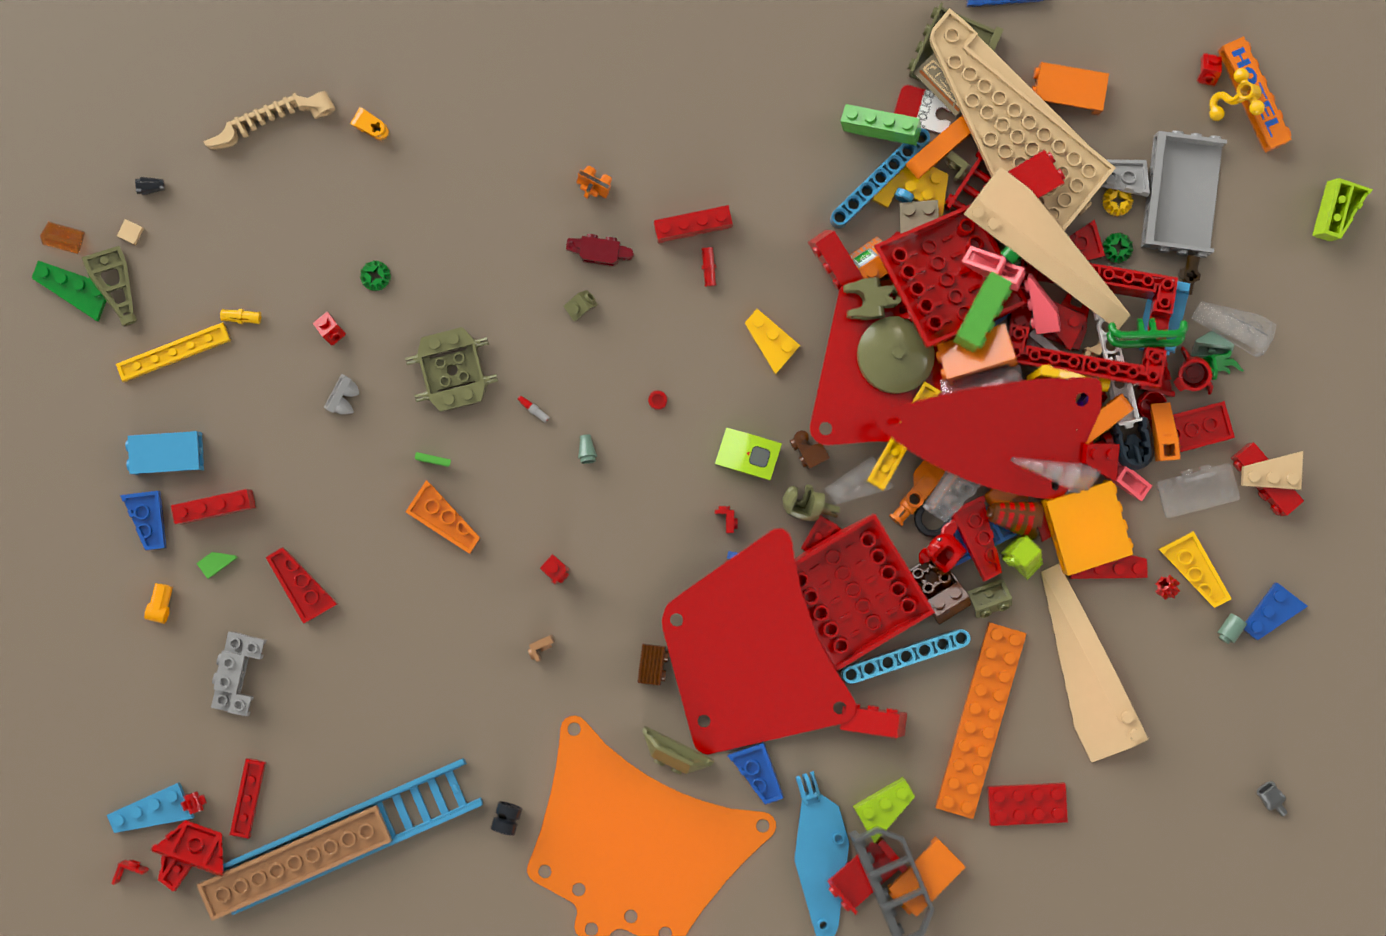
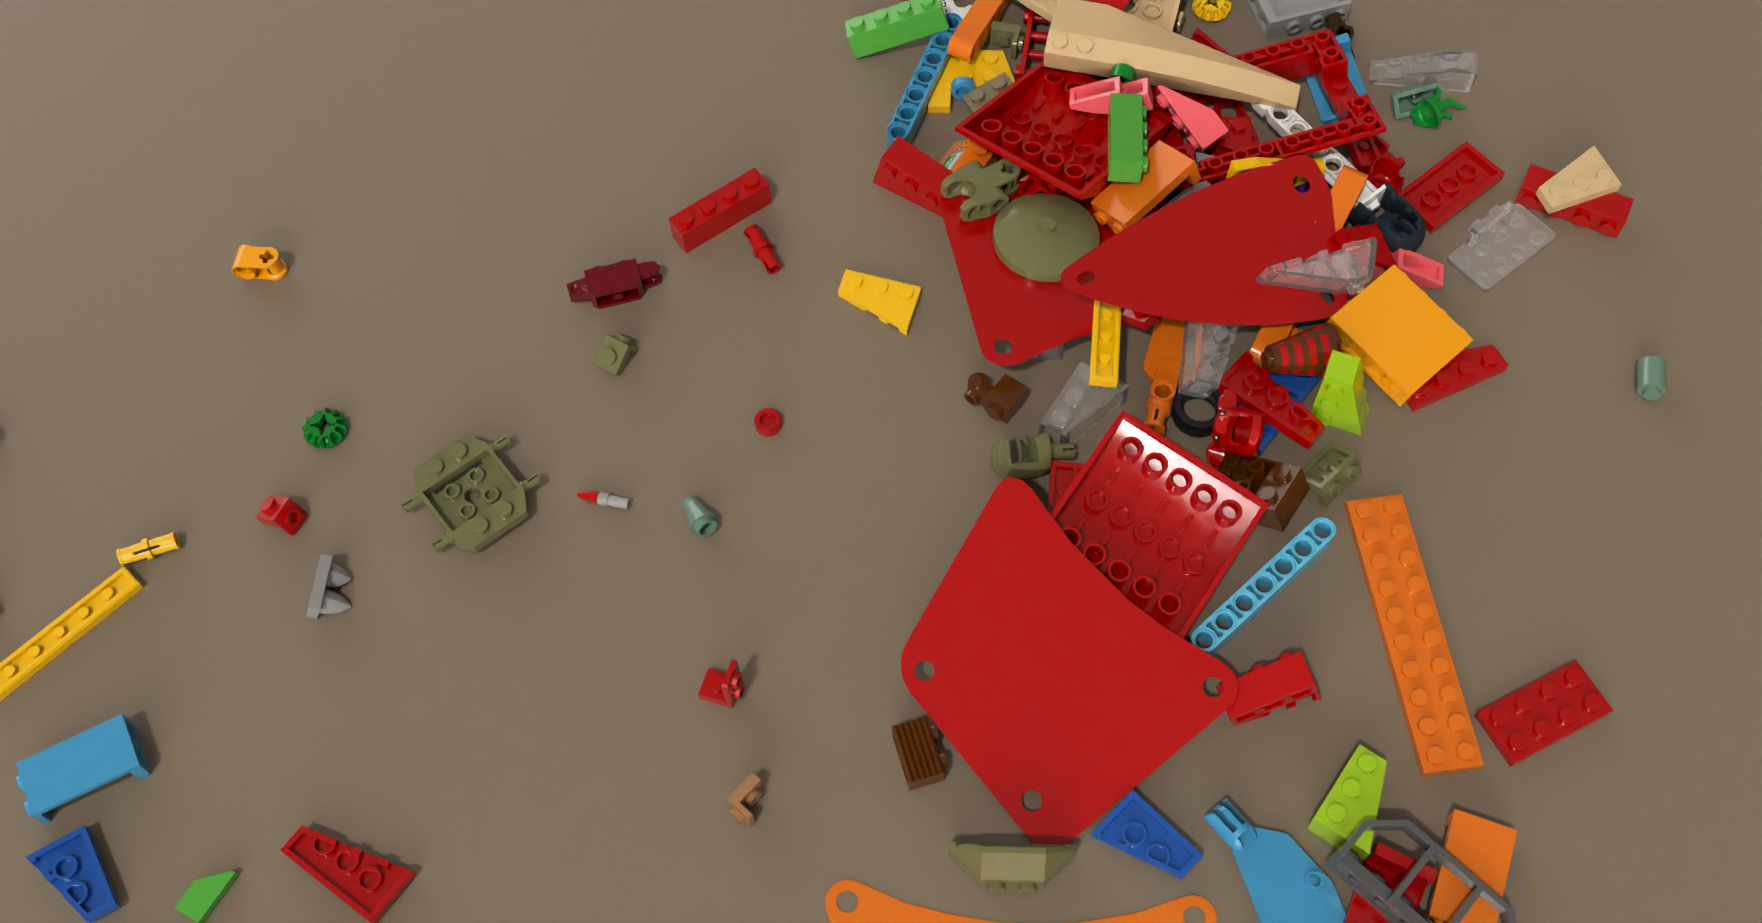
camera: 20 degrees left, 25 degrees down
red brick [171,489,256,524] -> none
tan piece [203,91,335,149] -> none
orange wing [405,480,481,554] -> none
bright green tile [415,452,451,467] -> none
orange hips [576,165,612,199] -> none
lime slope [715,428,782,481] -> none
red bracket [715,506,738,533] -> none
tan wedge [1041,563,1149,762] -> none
green gear [1103,232,1134,263] -> none
green piece [1106,318,1188,348] -> none
orange slope [1150,402,1180,461] -> none
red gear [1155,575,1180,600] -> none
yellow wing [1159,531,1232,608] -> none
red piece [1173,346,1213,395] -> none
blue wing [1244,583,1308,640] -> none

